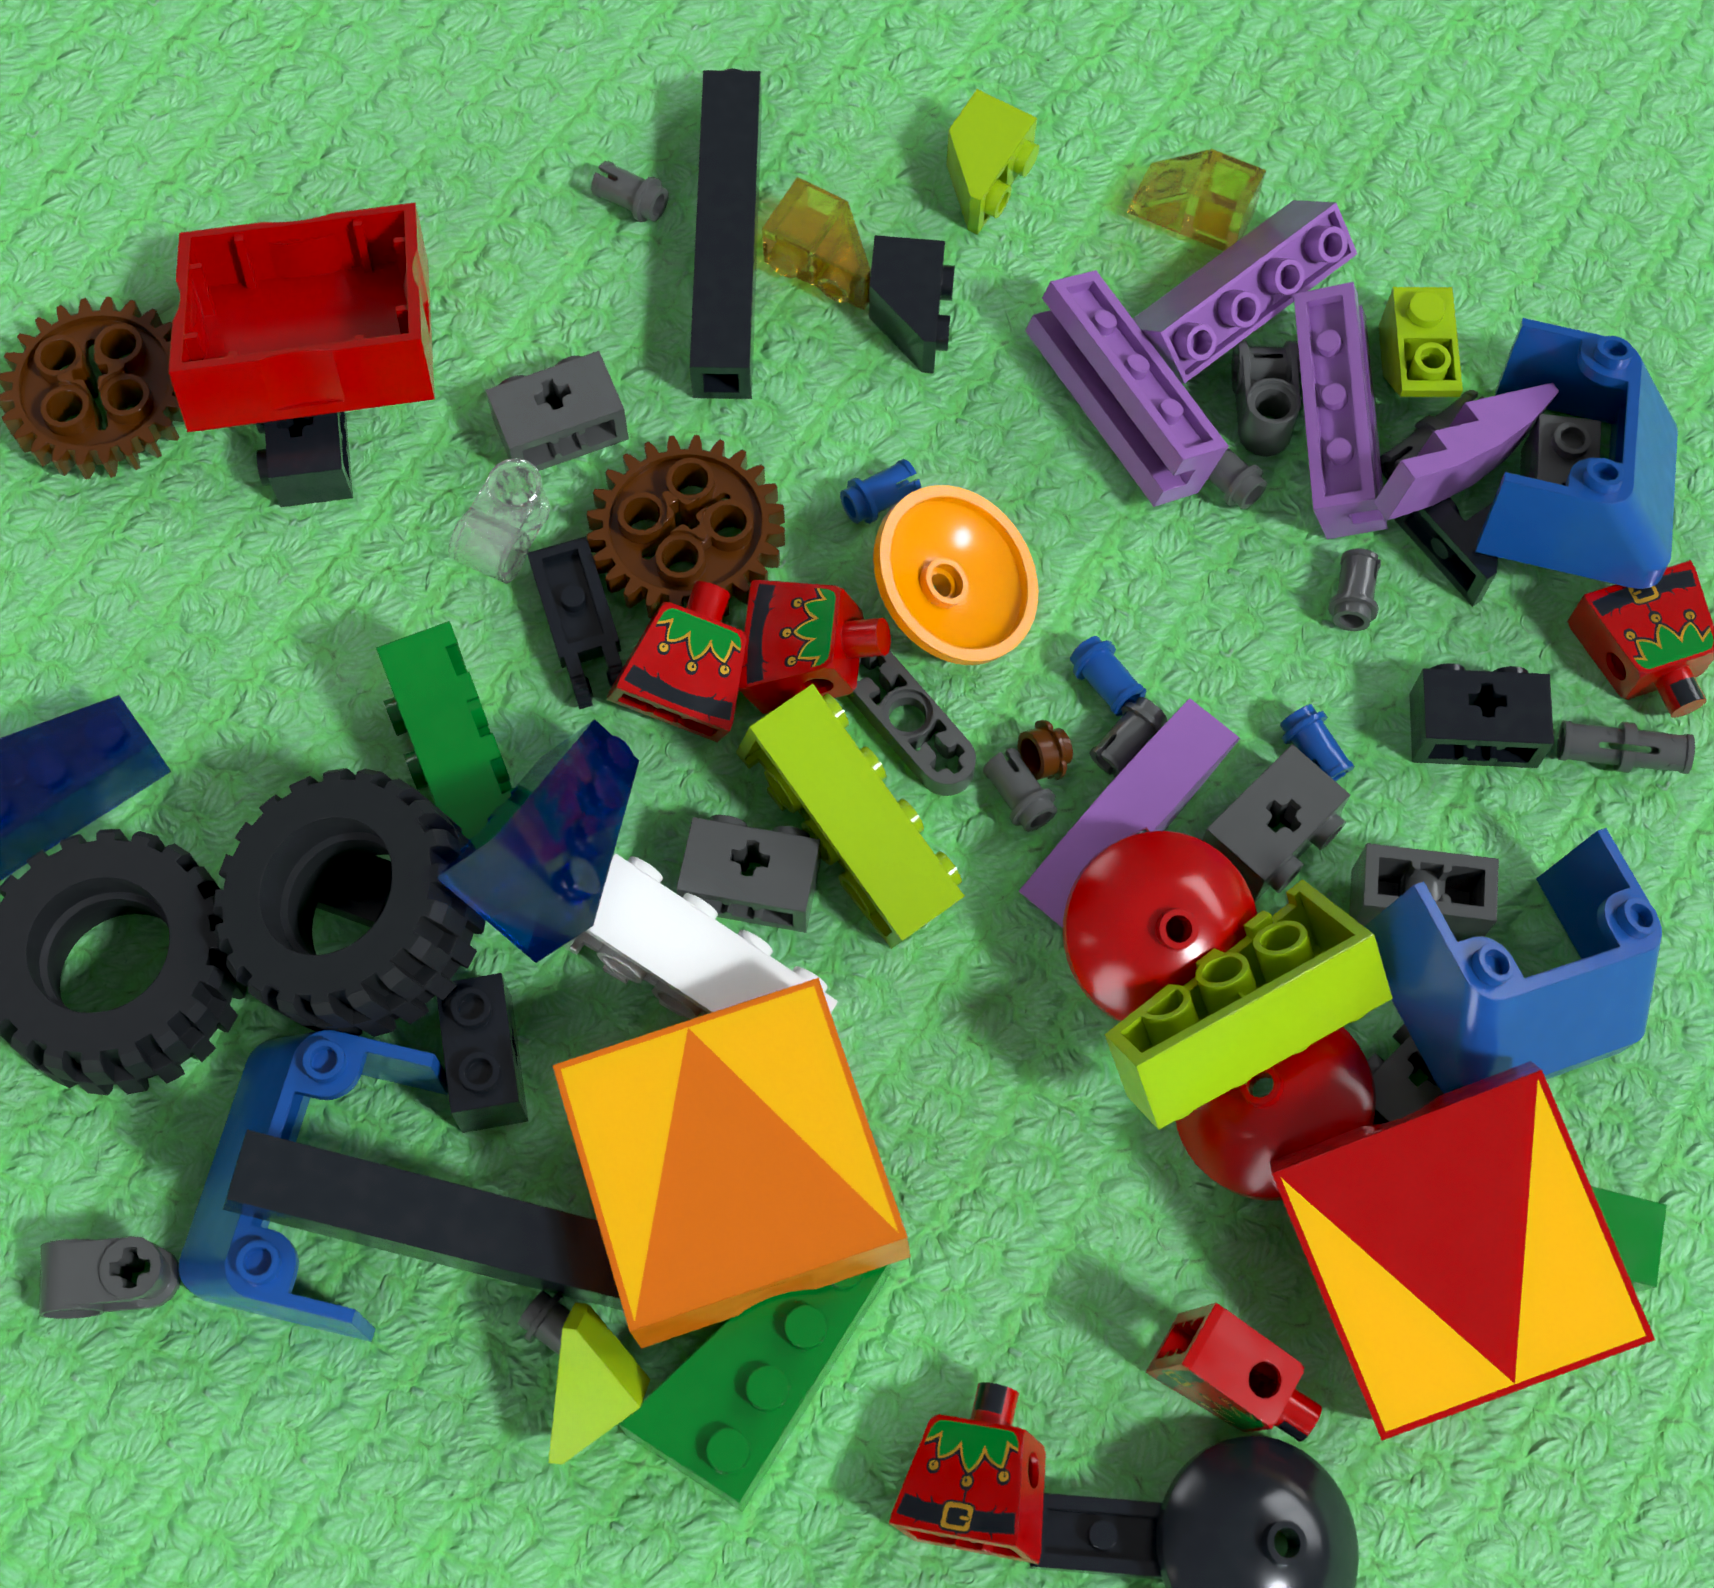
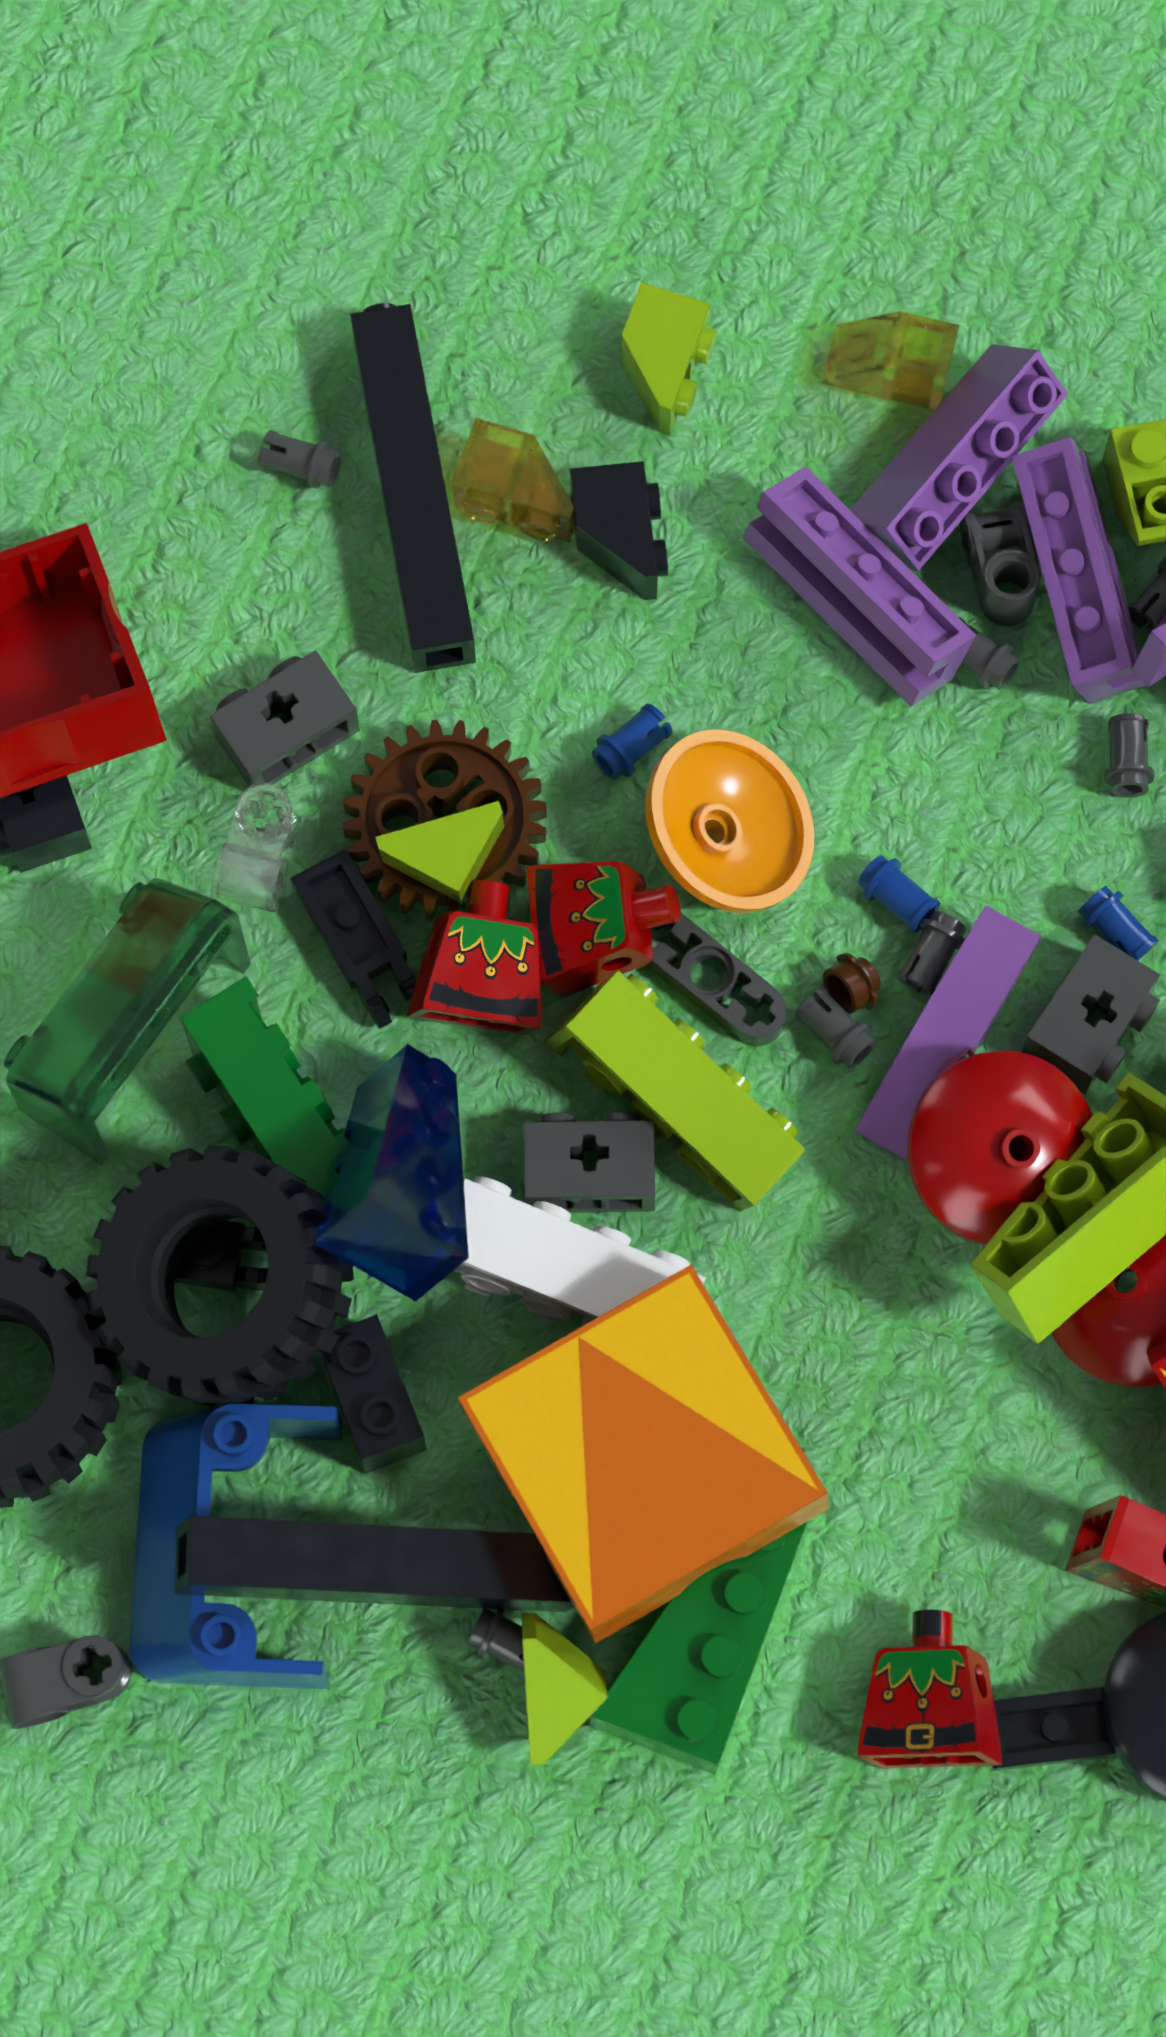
camera: 10 degrees left, 5 degrees up
none -> clear green windscreen [4,878,251,1165]
none -> lime slope [375,801,505,904]

